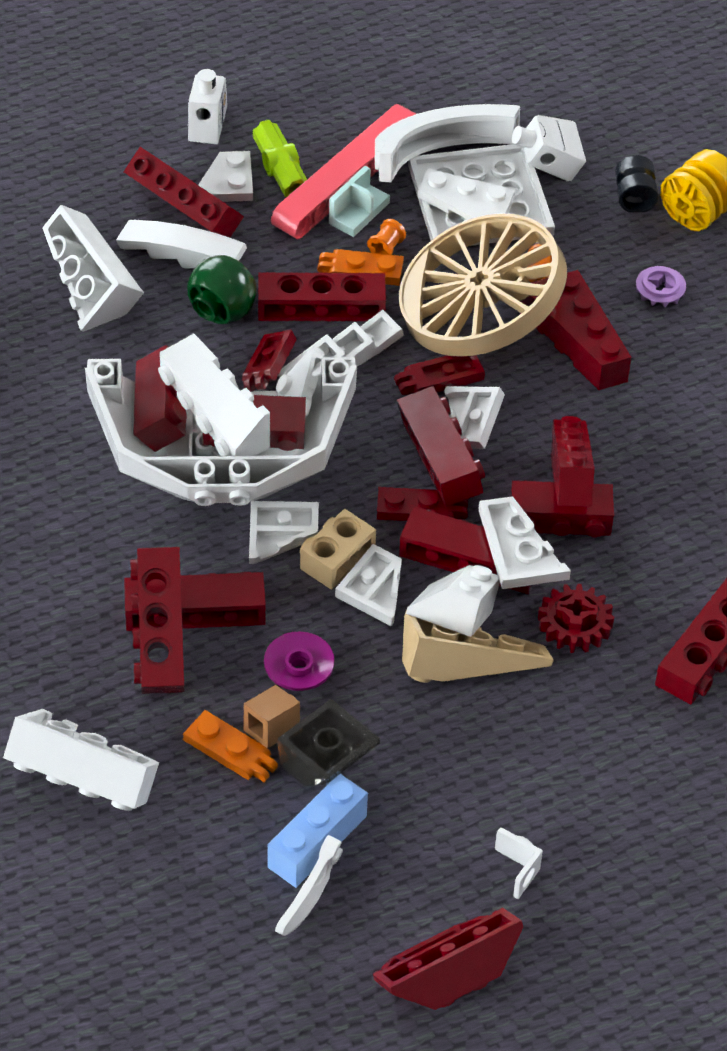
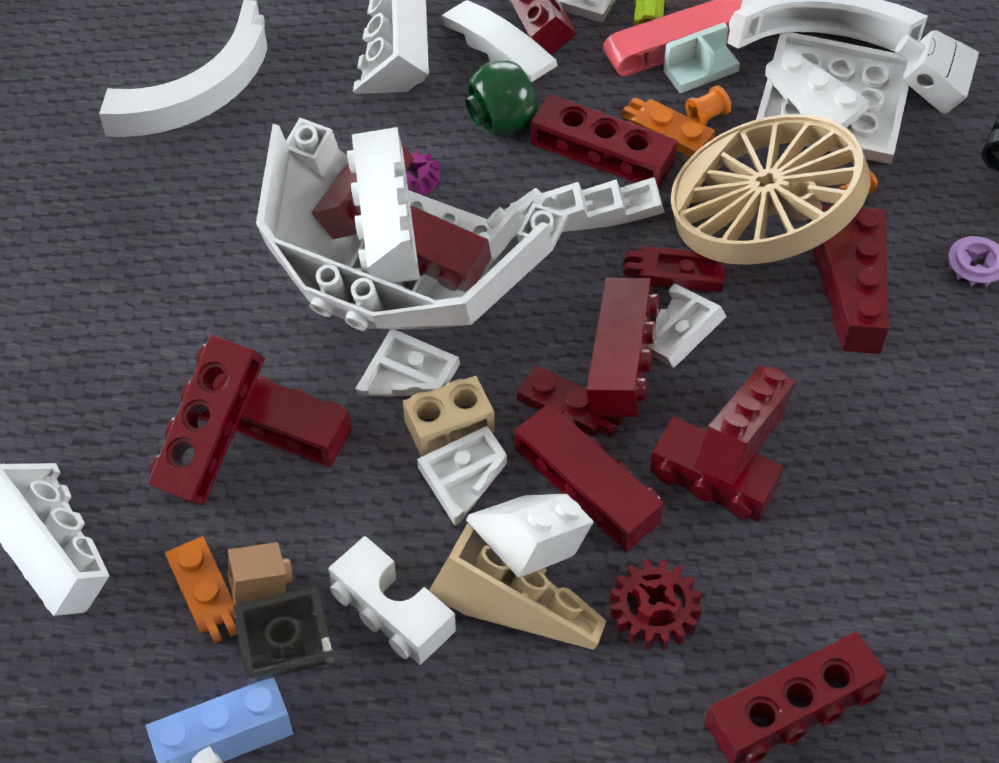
camera: 30 degrees right, 5 degrees up
dark red hinge [242,329,297,392] -> none
magenta dish [264,631,334,691] -> none
white wing [479,496,571,589] -> none
none -> white arch [328,536,456,665]

